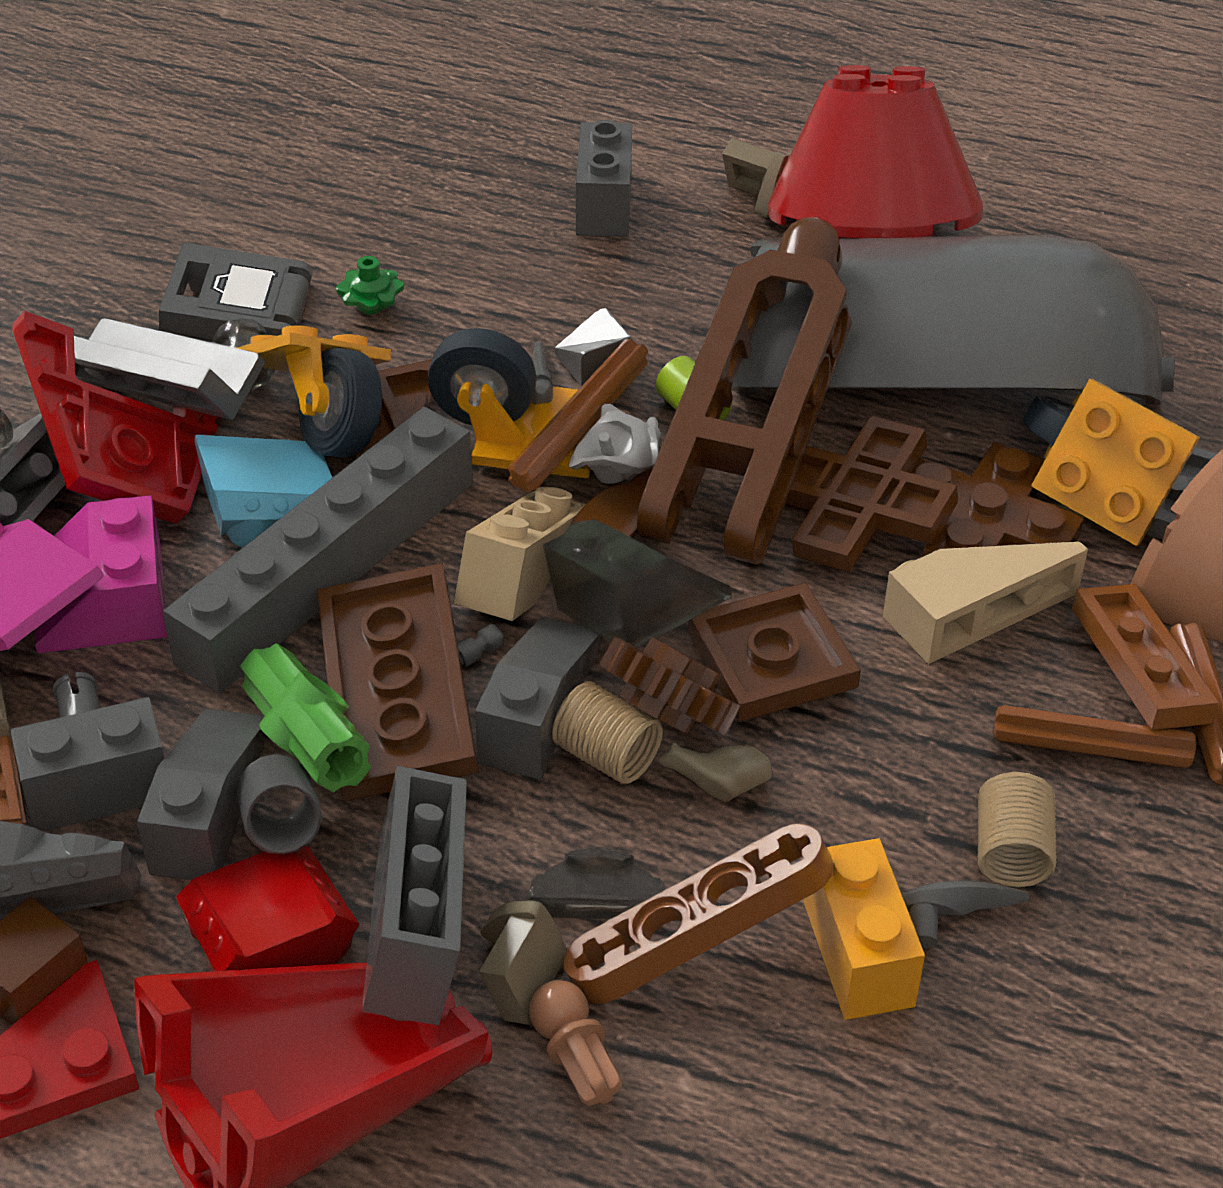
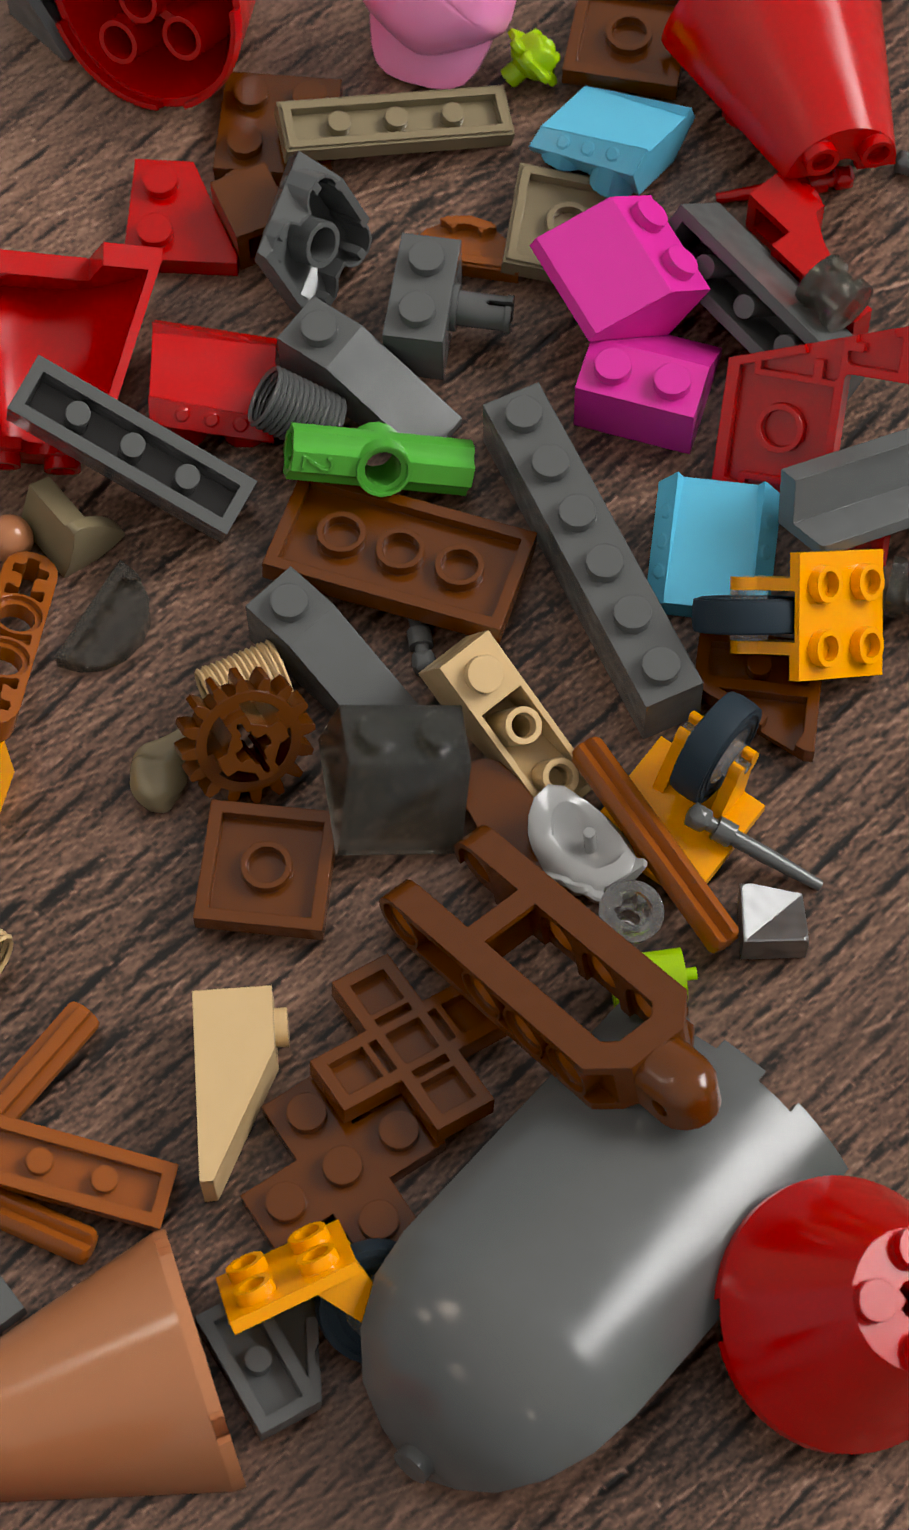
camera: 120 degrees right, 20 degrees up
none -> clear cone [599,880,664,948]

